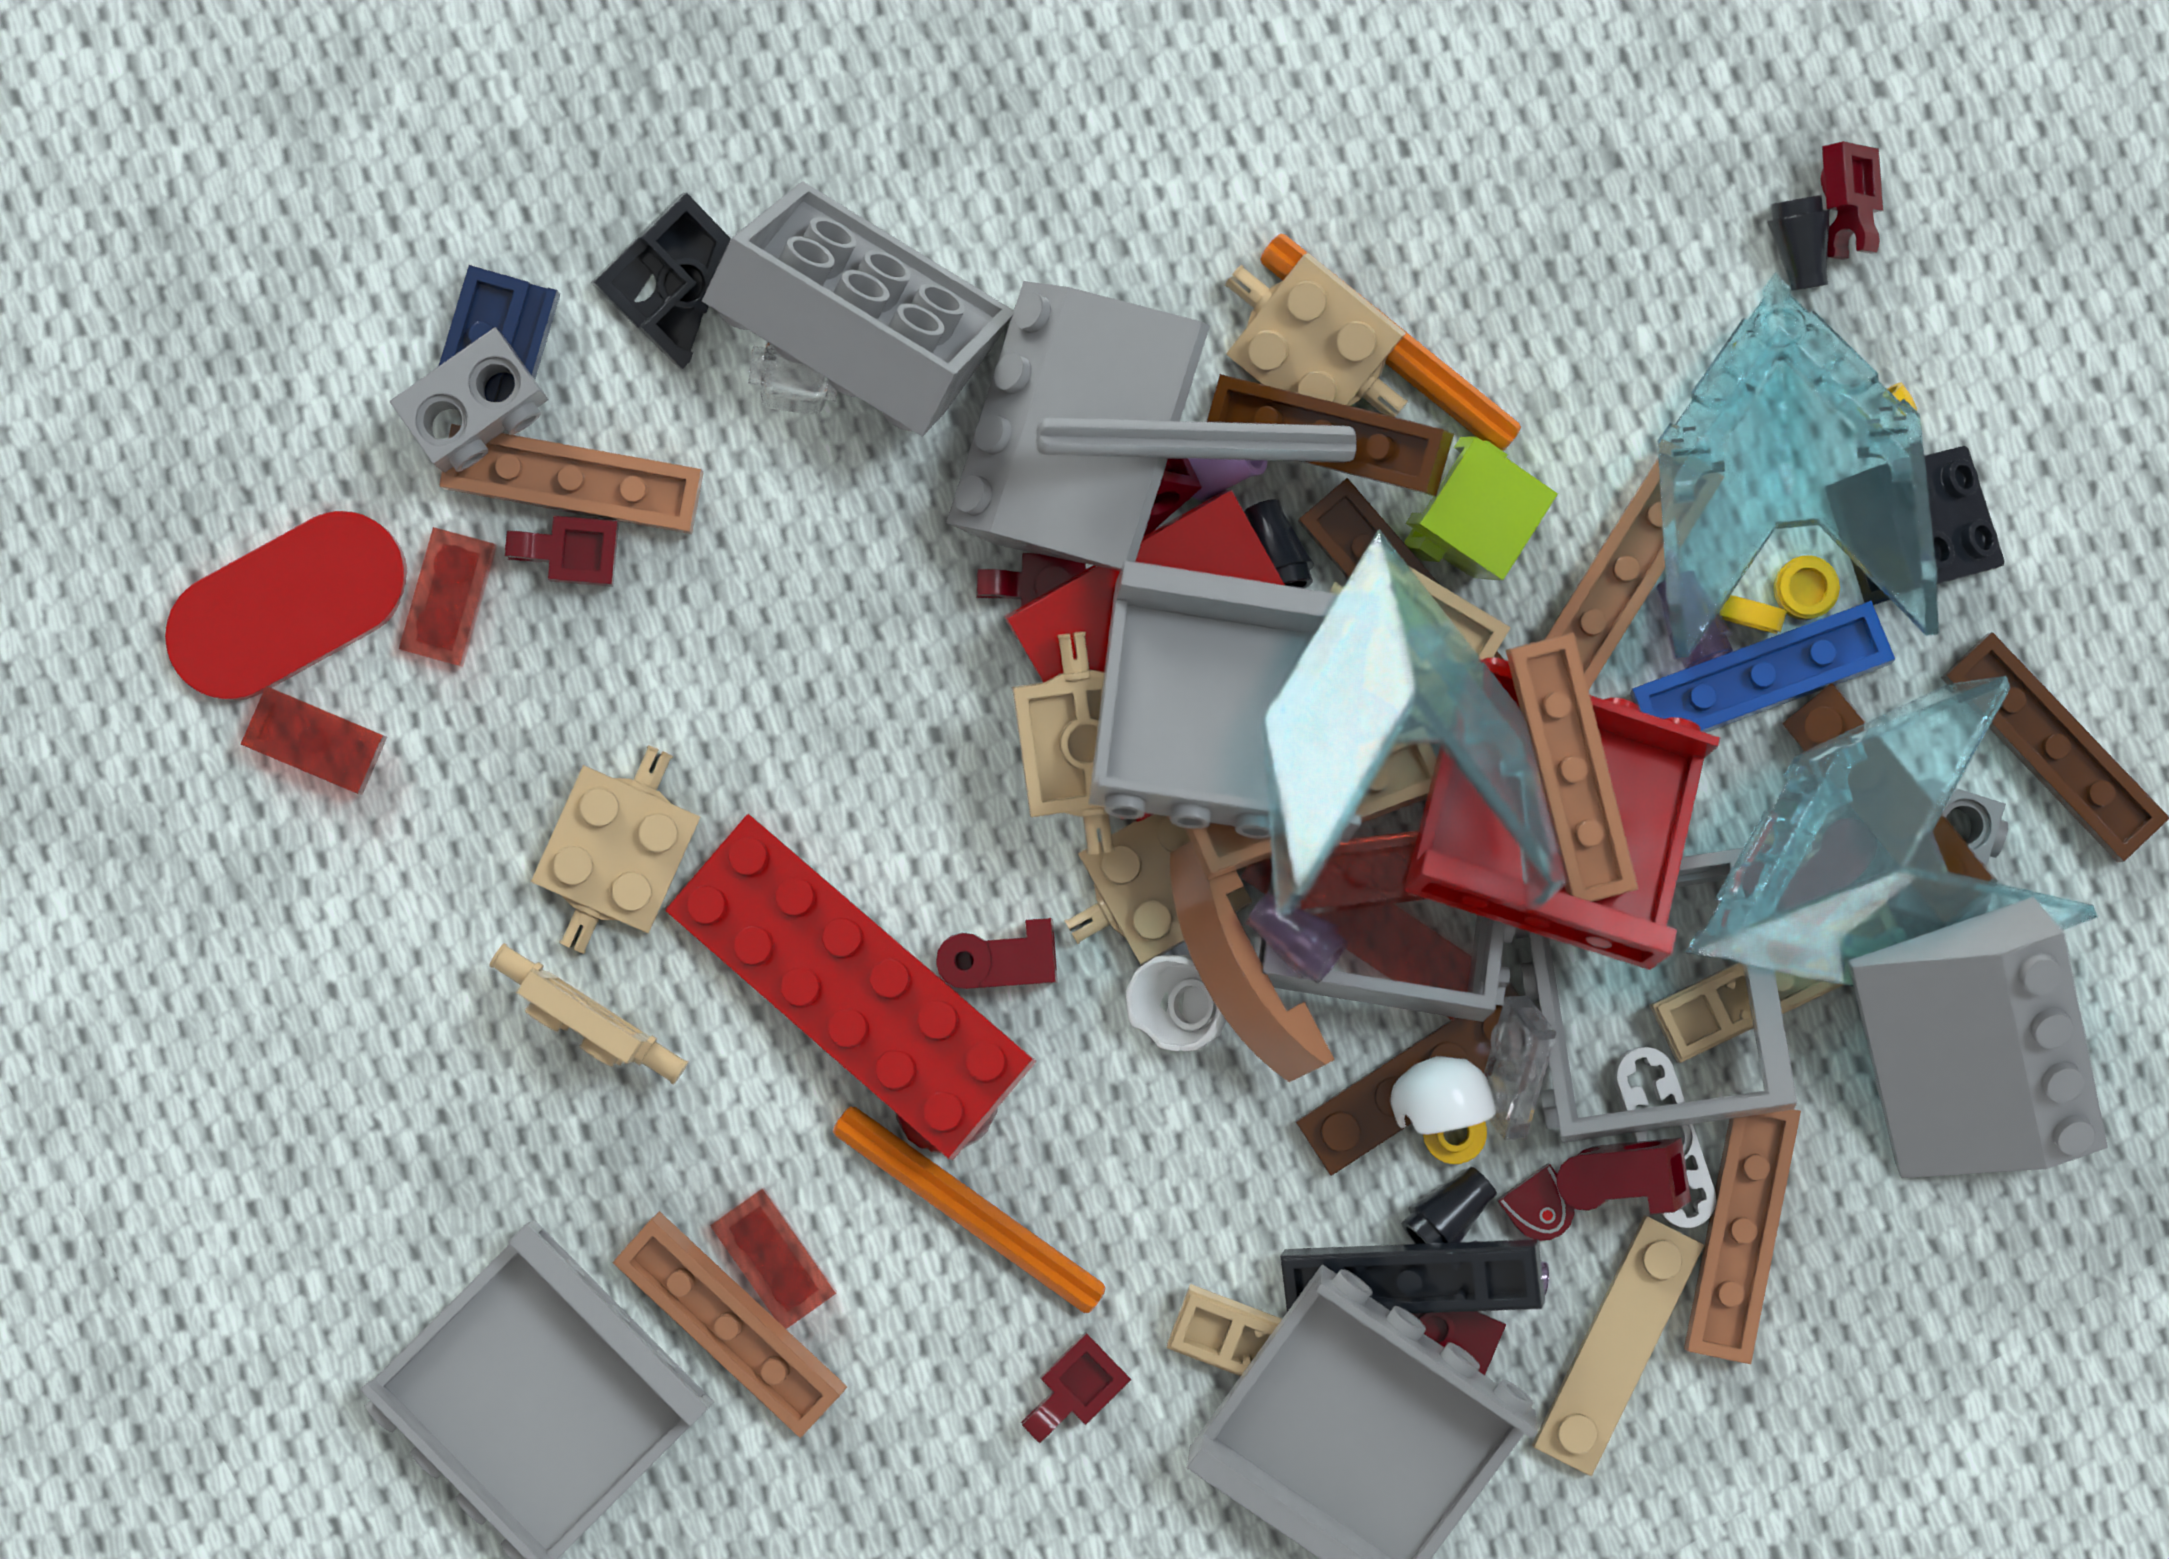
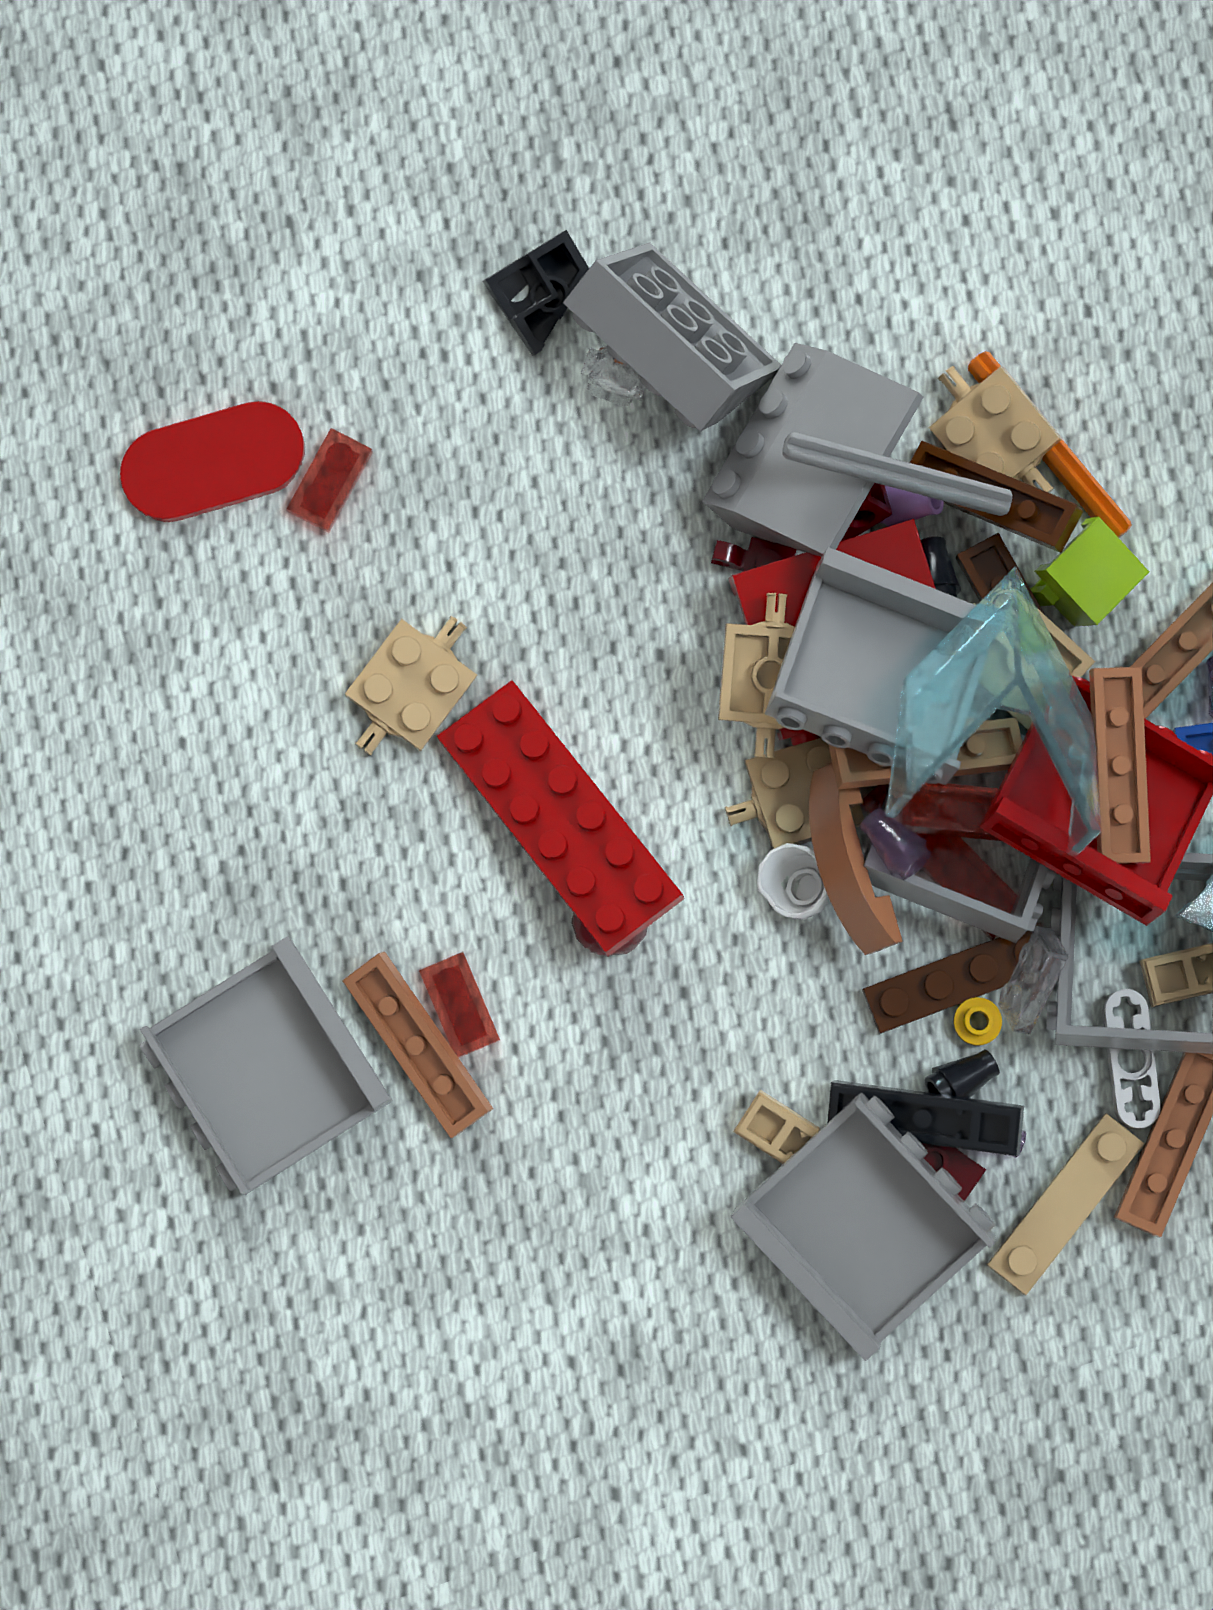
camera: 10 degrees right, 5 degrees down
clear red plate [240,686,387,795] -> none
light grey brick [389,327,549,473] -> none
dark blue plate [438,265,561,402] -> none
nougat plate [439,424,704,534] -> none
tan plate [489,943,689,1085] -> none
dark red plate [504,516,619,587] -> none
orange axle [833,1106,1105,1313] -> none
dark red leg [936,918,1058,989] -> none
dark red plate [1021,1332,1132,1443] -> none
white hair [1390,1056,1496,1134] -> none
dark red tile [1496,1163,1575,1241] -> none
dark red leg [1557,1138,1691,1214] -> none

